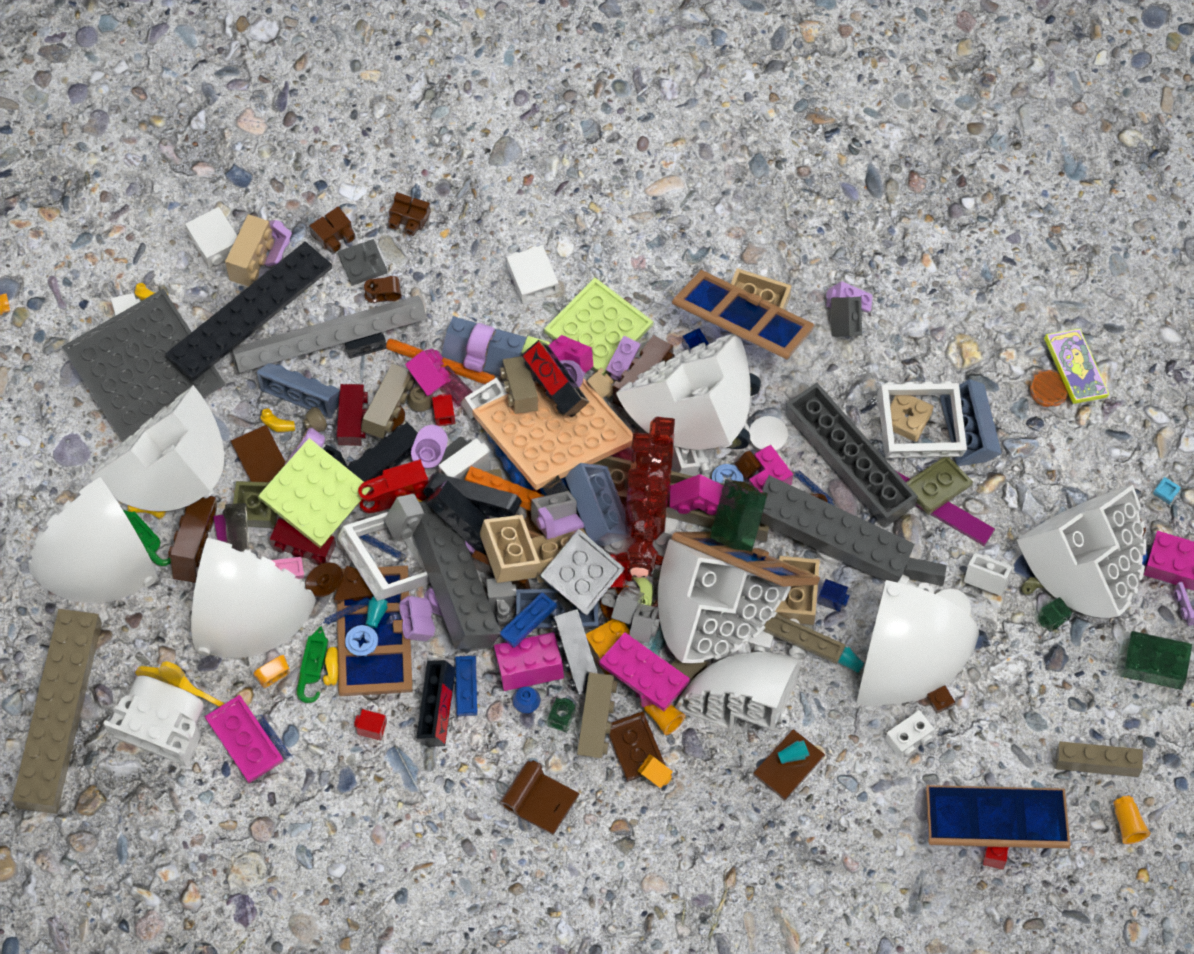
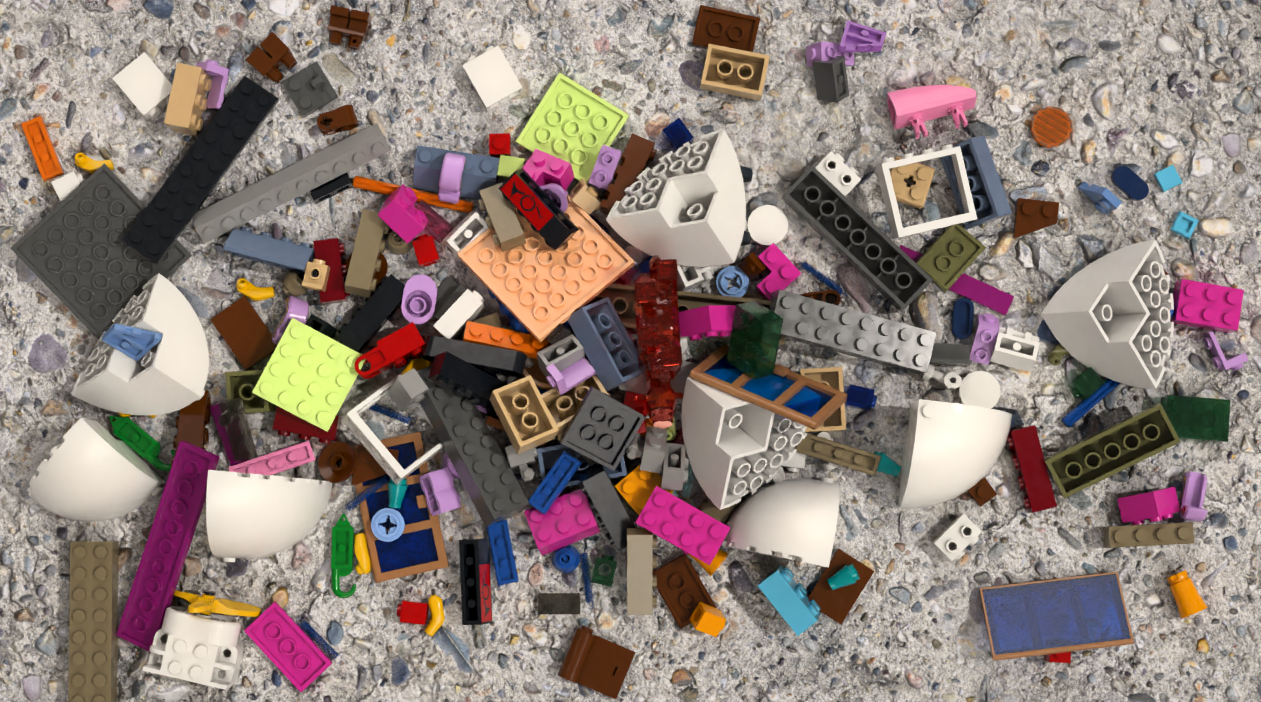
camera: 10 degrees left, 20 degrees up
light orange piece [253,655,290,688] -> none
door [672,270,815,360] -> none
tile [1044,329,1109,404] -> none
none -> orange plate [21,116,64,182]
none -> medium blue wing [102,323,162,361]
none -> magenta plate [116,441,220,652]
none -> tan brick [301,259,330,292]
none -> yellow arm [424,595,445,636]
none -> red brick [489,133,511,158]
none -> clear smoke tile [538,593,580,614]
none -> blue piece [580,547,594,609]
none -> reddish brown tile [692,5,760,52]
none -> medium azure brick [758,565,821,636]
none -> white brick [815,152,861,197]
none -> medium lavender wing [838,20,886,52]
none -> bright pink piece [886,85,977,139]
none -> dark blue tile [951,298,974,340]
none -> lavender bracket [970,313,1000,365]
none -> dark red brick [1006,425,1057,513]
none -> reddish brown wing [1013,198,1059,239]
none -> olive brick [1045,402,1181,498]
none -> blue axle [1062,379,1120,427]
none -> medium blue wing [1078,182,1122,214]
none -> dark blue tile [1111,166,1149,201]
none -> dark pink brick [1117,487,1180,525]
none -> medium azure tile [1153,165,1183,192]
none -> lavender animal [1178,471,1208,522]

